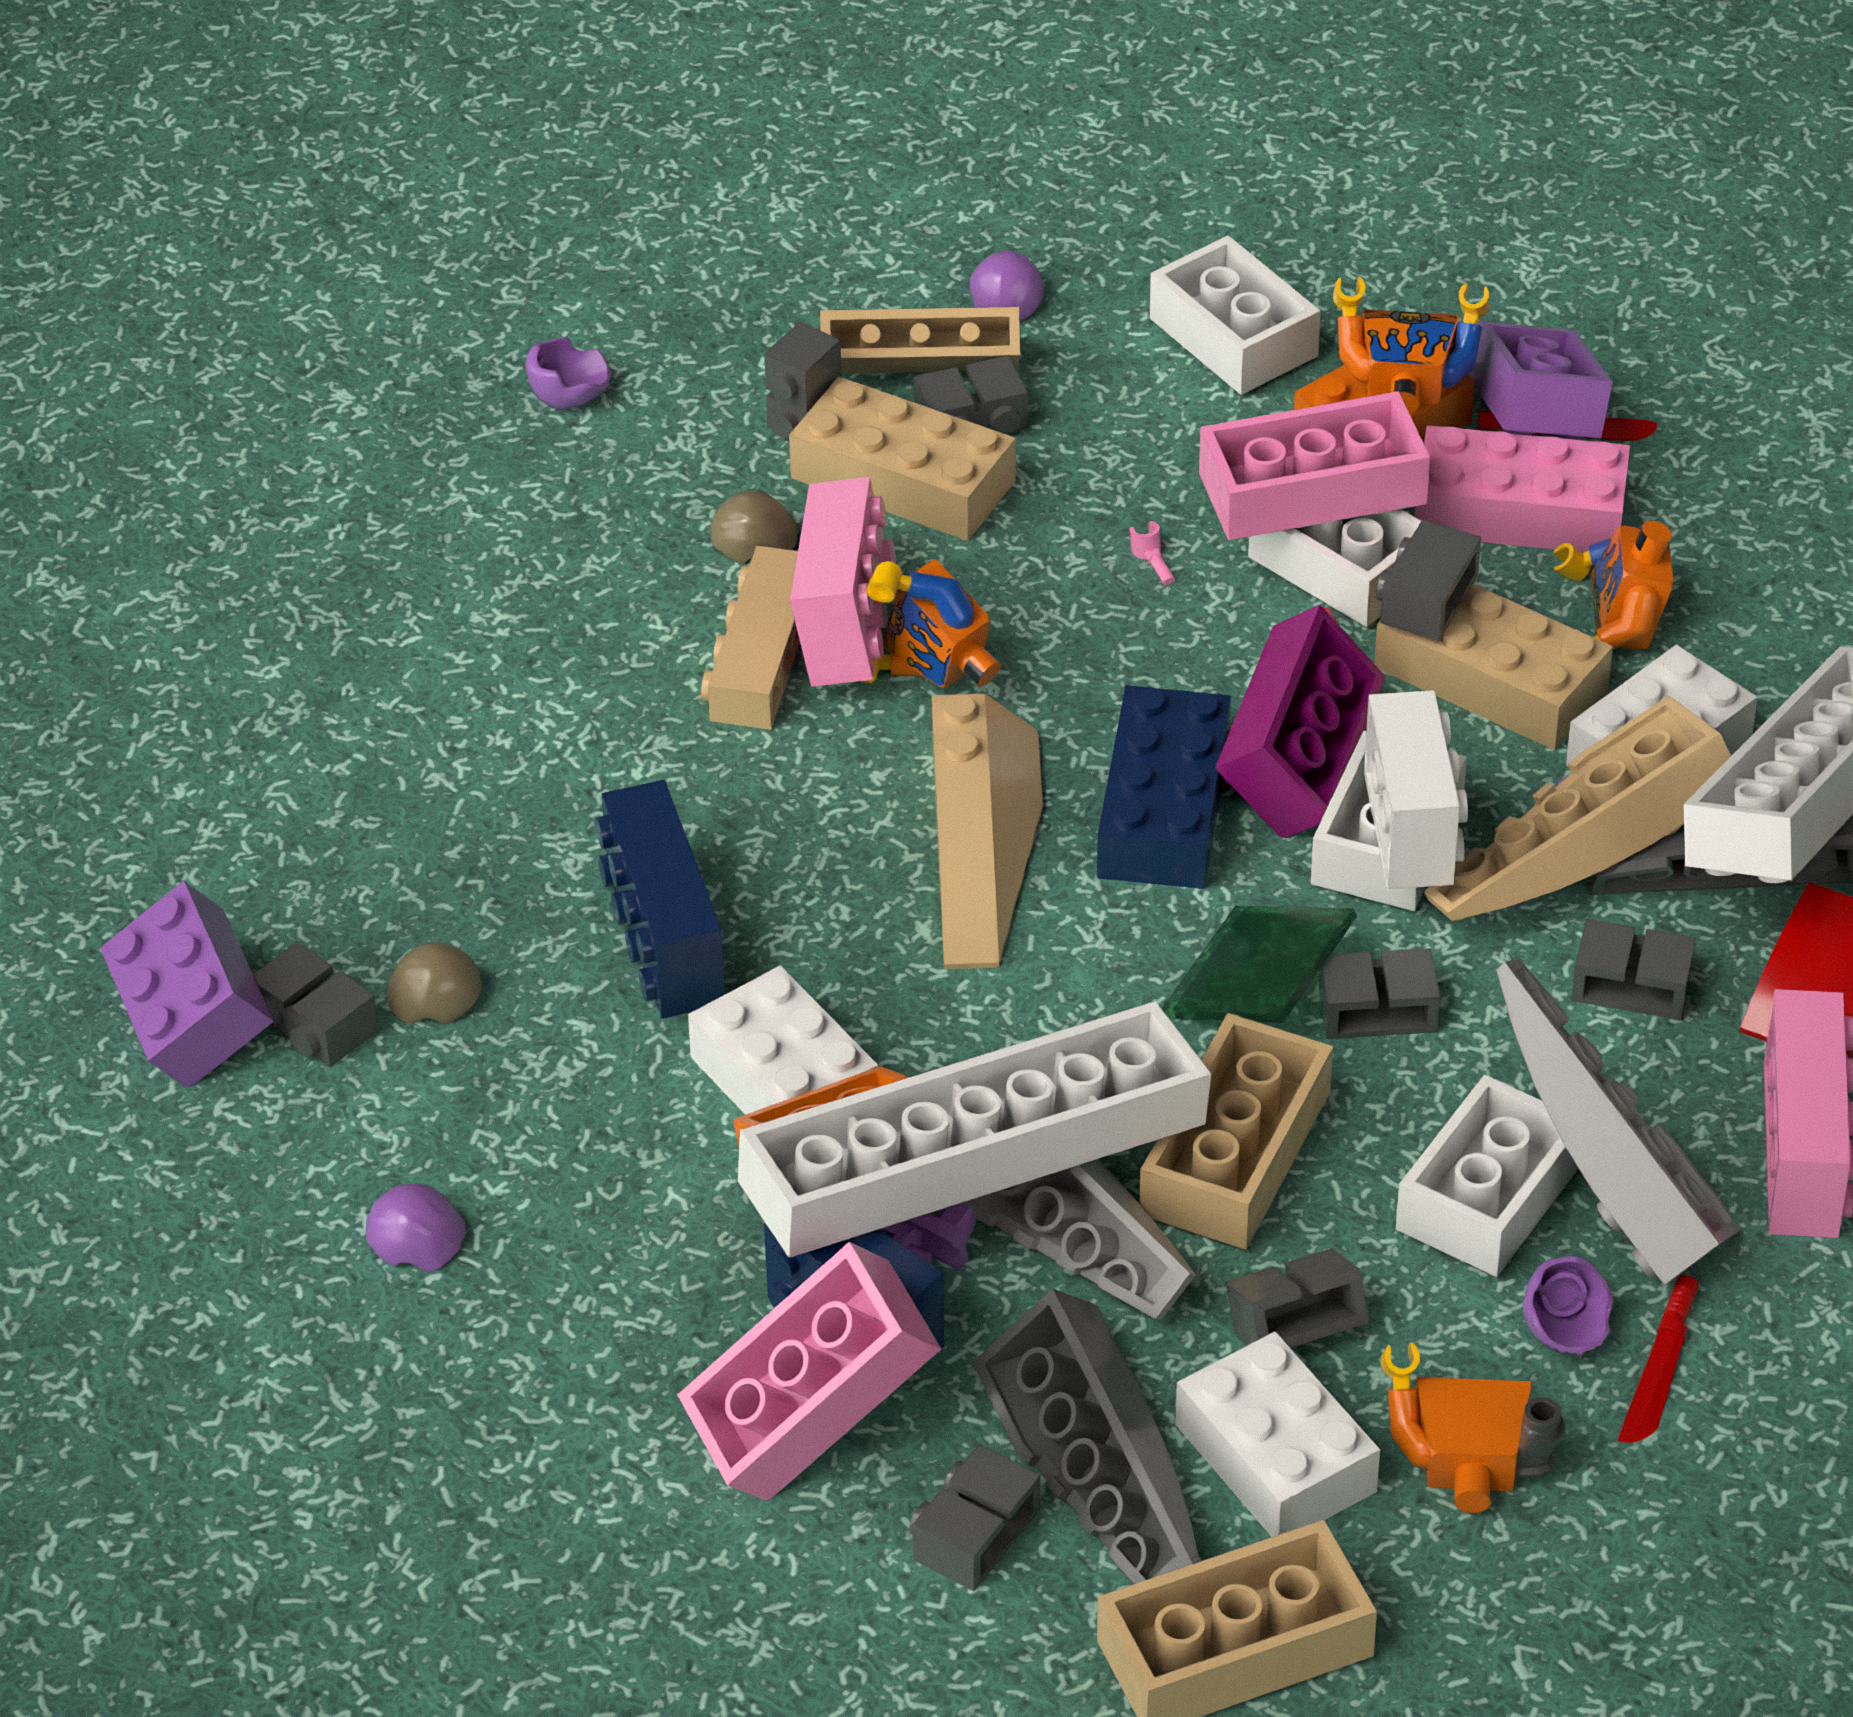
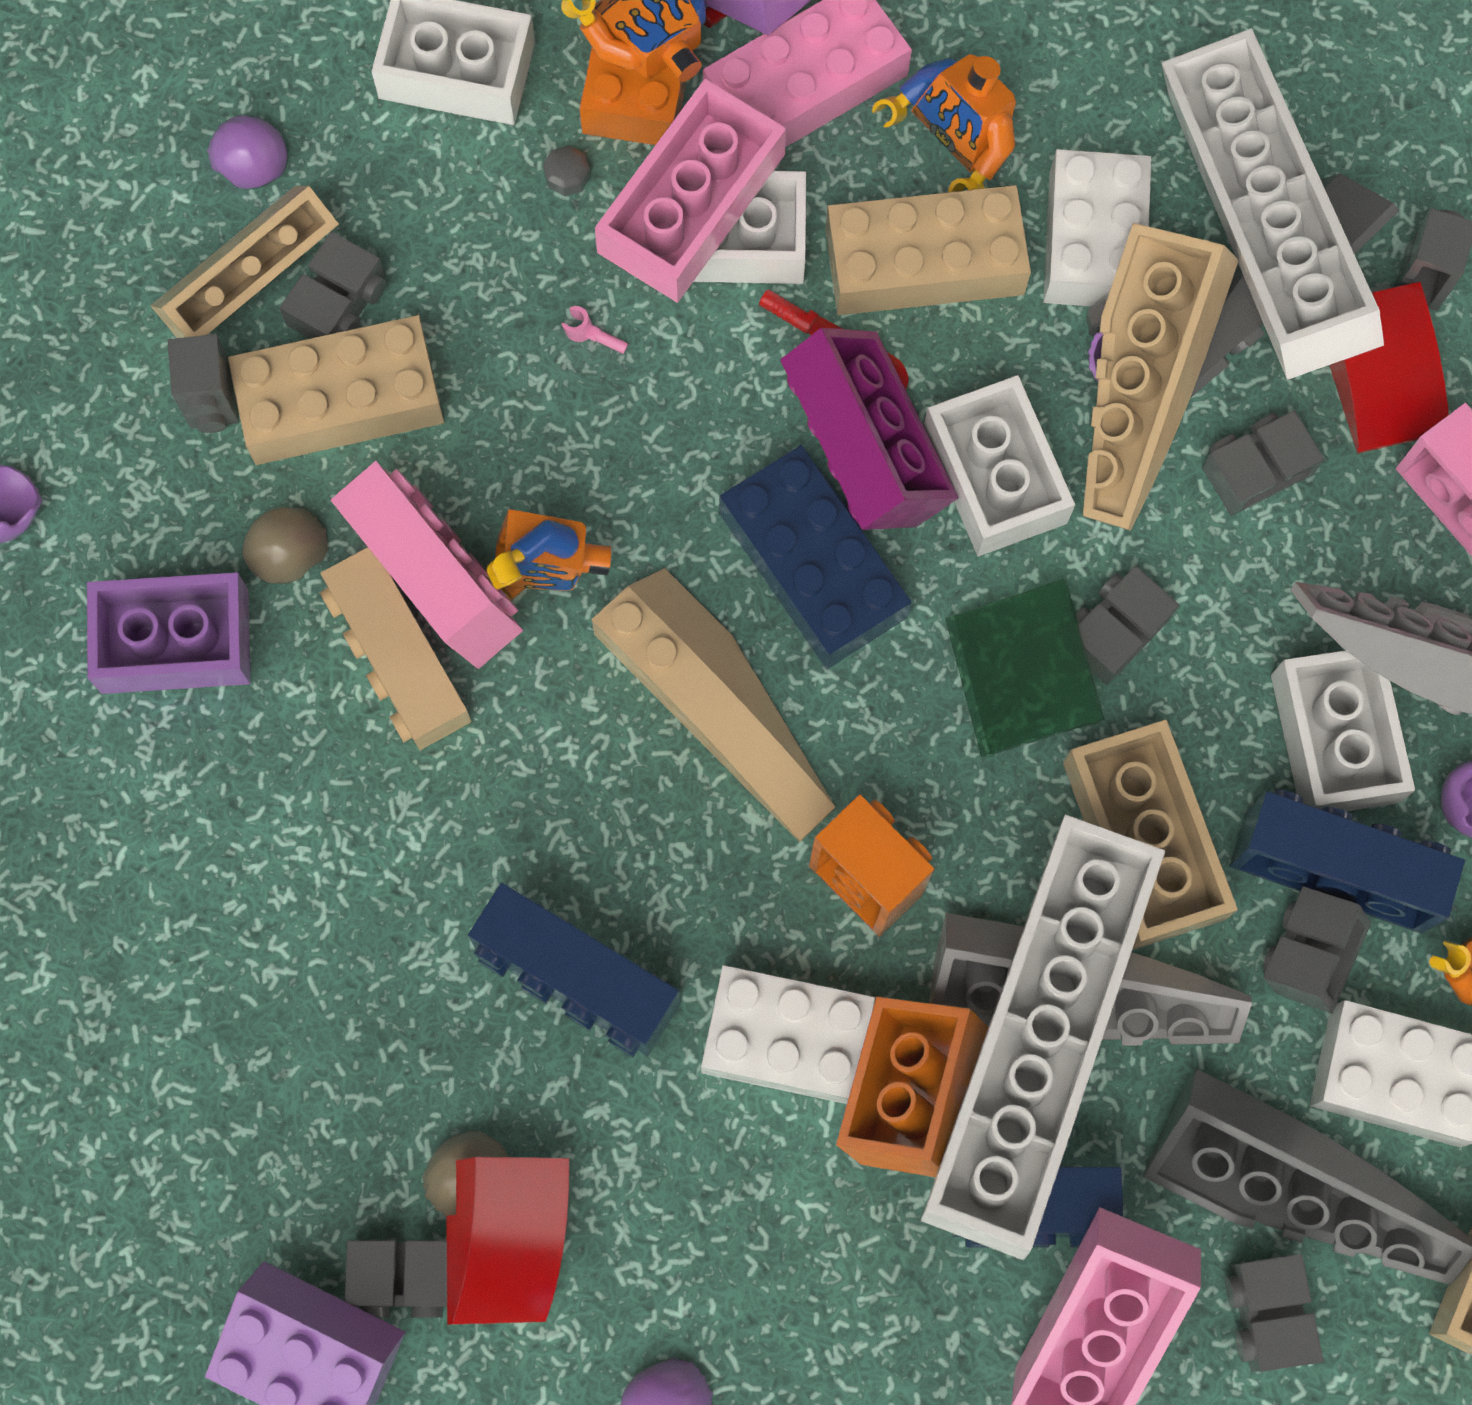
camera: 45 degrees left, 30 degrees up
white brick [1364,690,1468,889] -> none
dark grey piece [1376,519,1481,641] -> none
none -> medium lavender brick [87,572,251,694]
none -> red slope [446,1157,569,1325]
none -> orange brick [809,794,935,938]
none -> dark blue brick [1229,790,1465,934]

